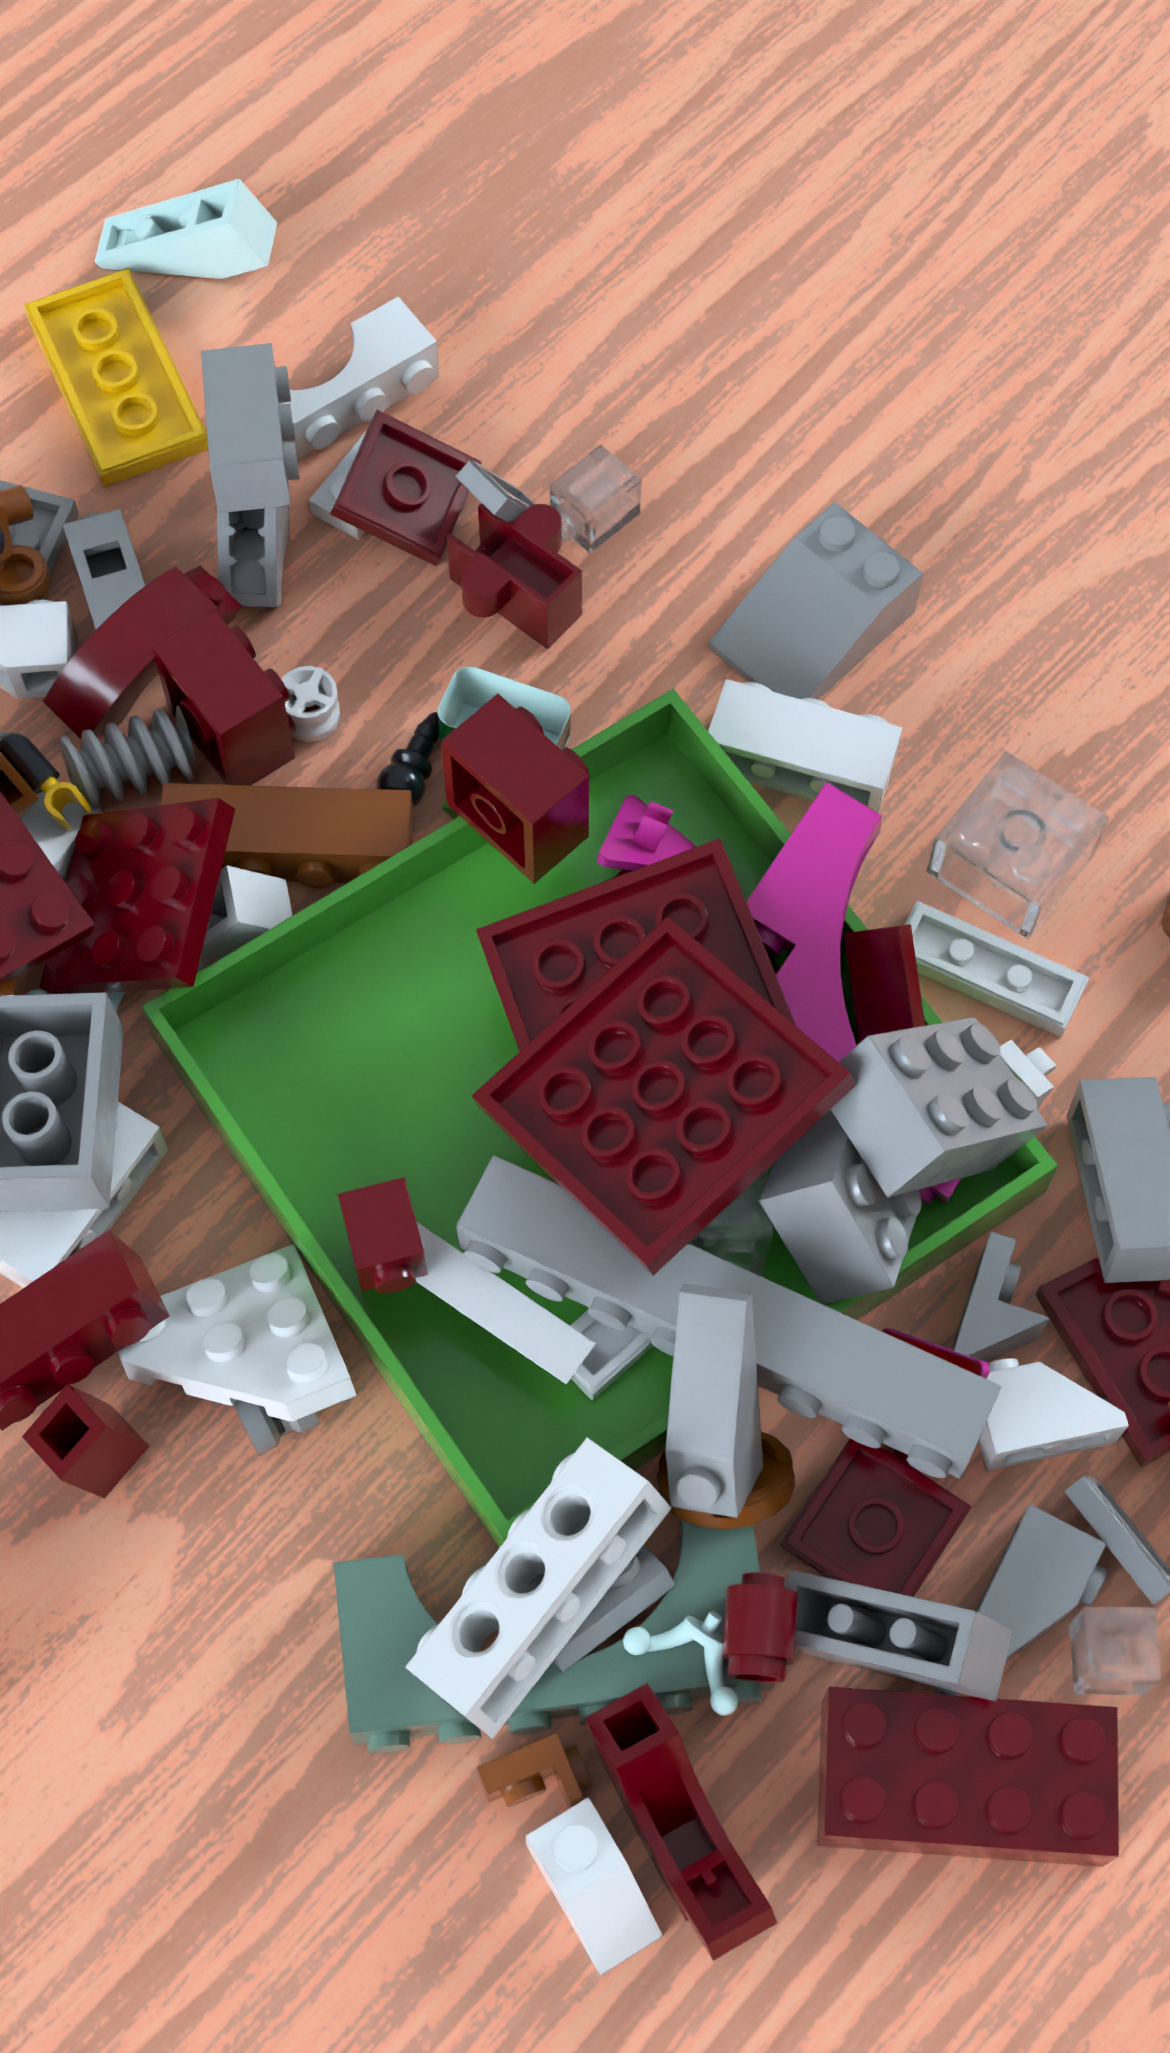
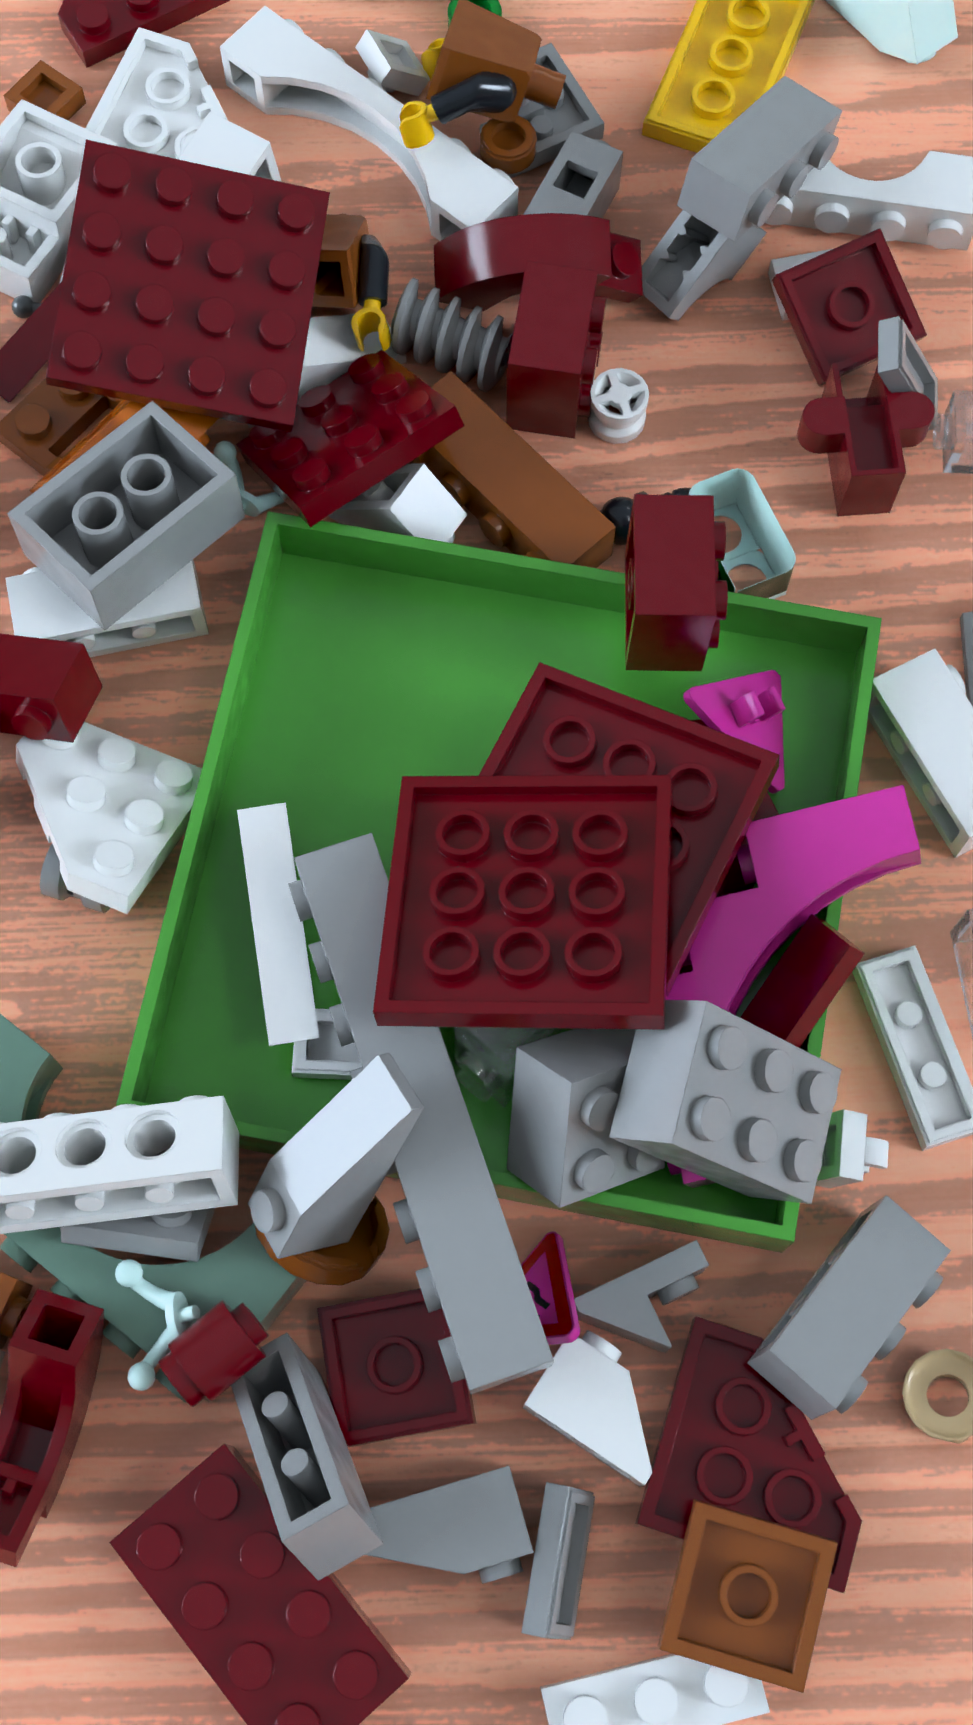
camera: 45 degrees right, 5 degrees up
dark red brick [338,1177,428,1293] -> none
clear brick [1070,1607,1161,1695] -> none

